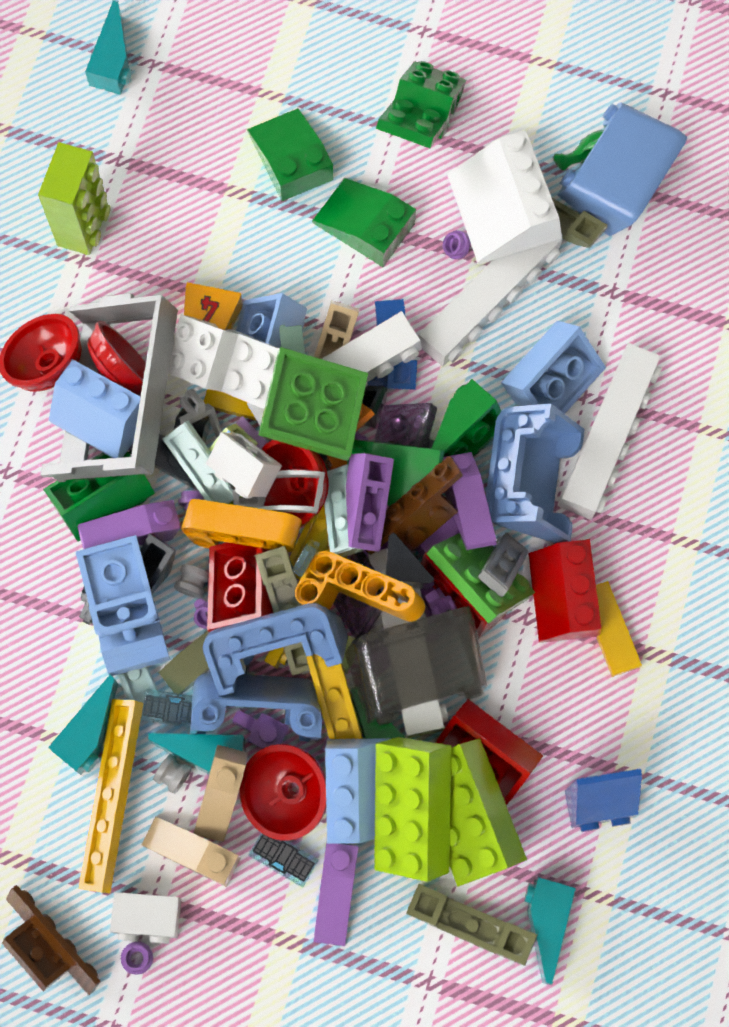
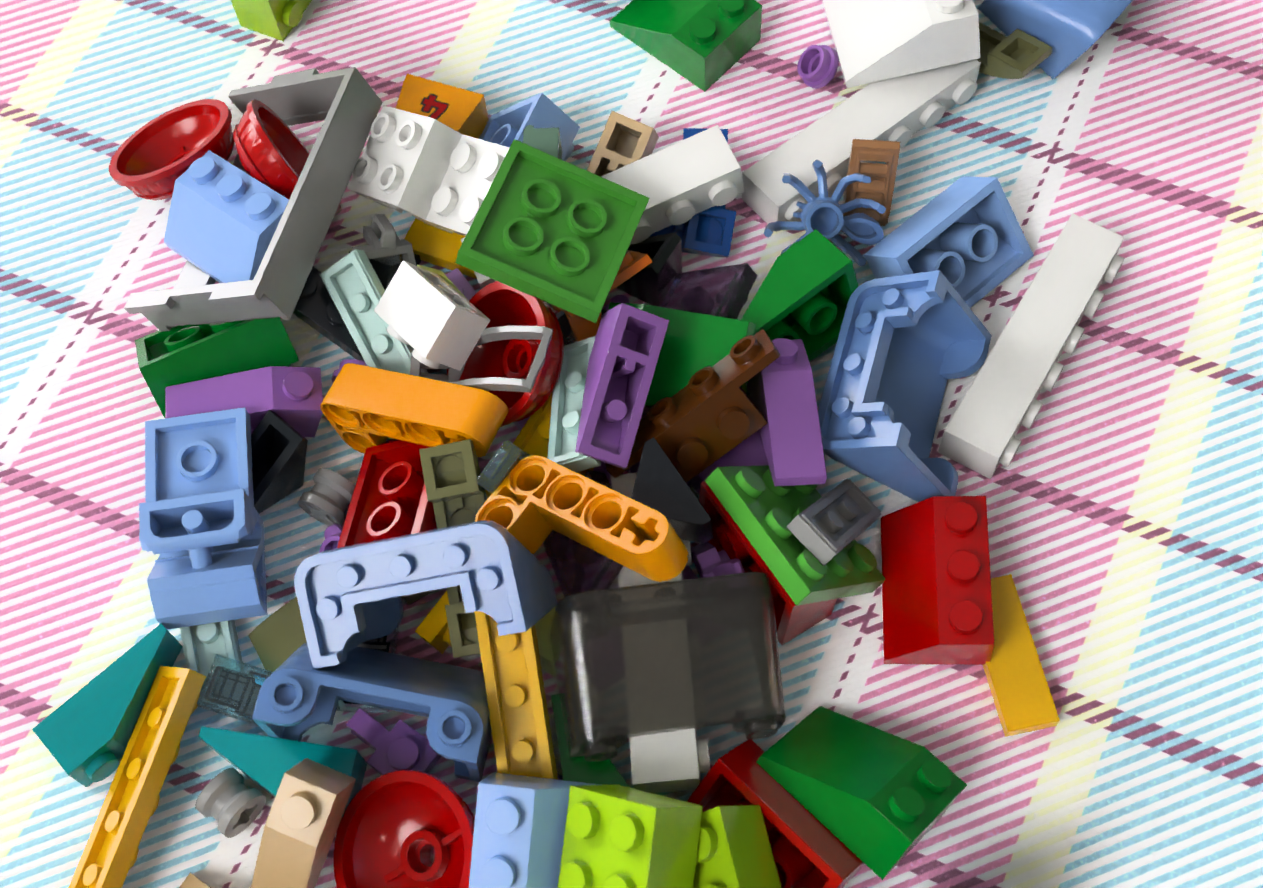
camera: 15 degrees right, 10 degrees down
none -> green slope [756,706,967,880]
none -> medium blue animal [764,159,886,266]
none -> medium nougat slope [843,139,900,226]

